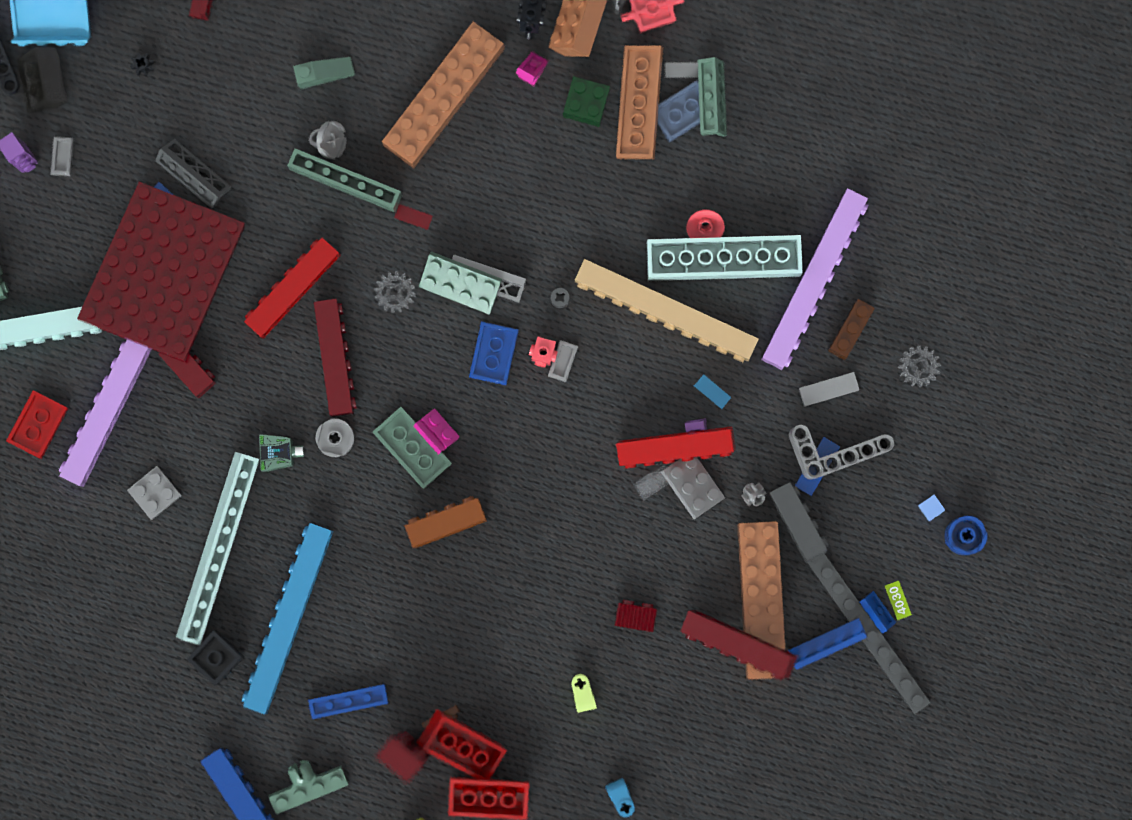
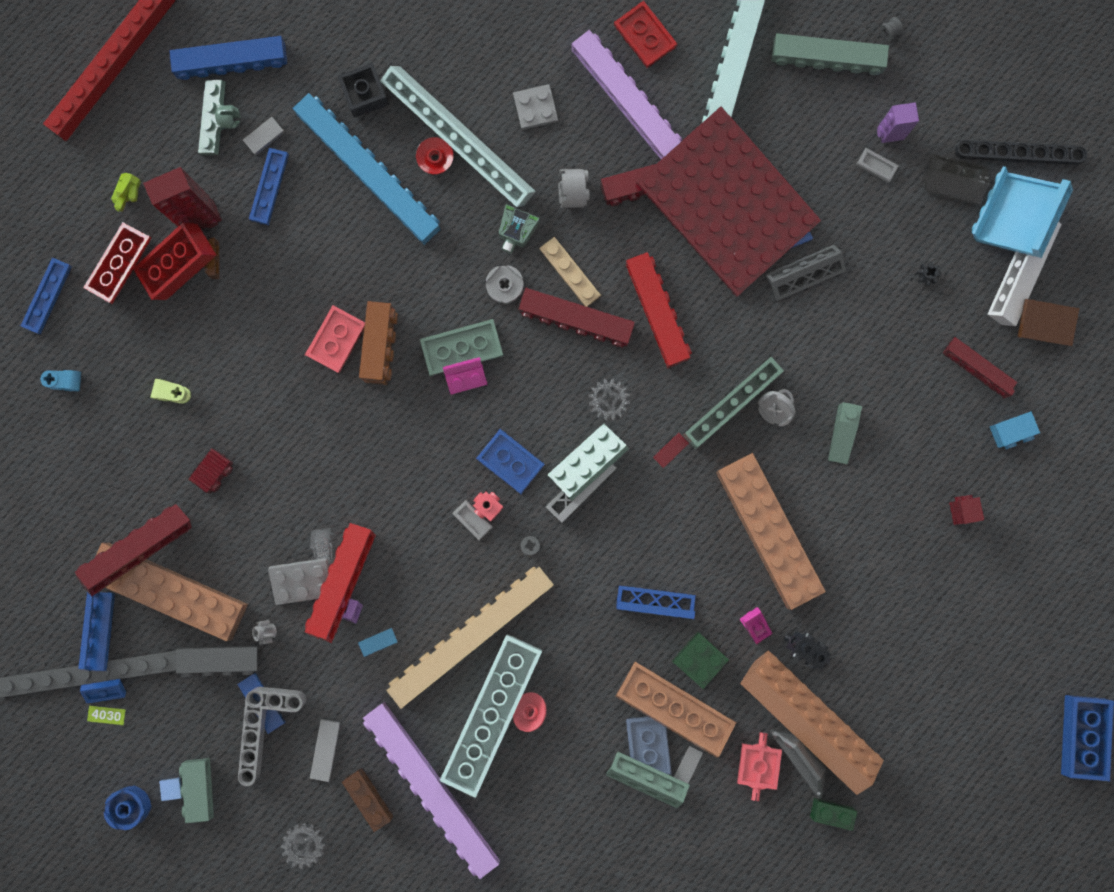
camera: 120 degrees right, 0 degrees up
none -> sand green brick [179,758,214,823]
none -> light grey tile [243,117,285,155]
none -> coral plate [305,306,365,374]
none -> red dish [416,137,454,175]
none -> tan plate [539,237,601,307]
none -> light grey brick [558,169,589,208]
none -> blue fence [616,585,696,619]

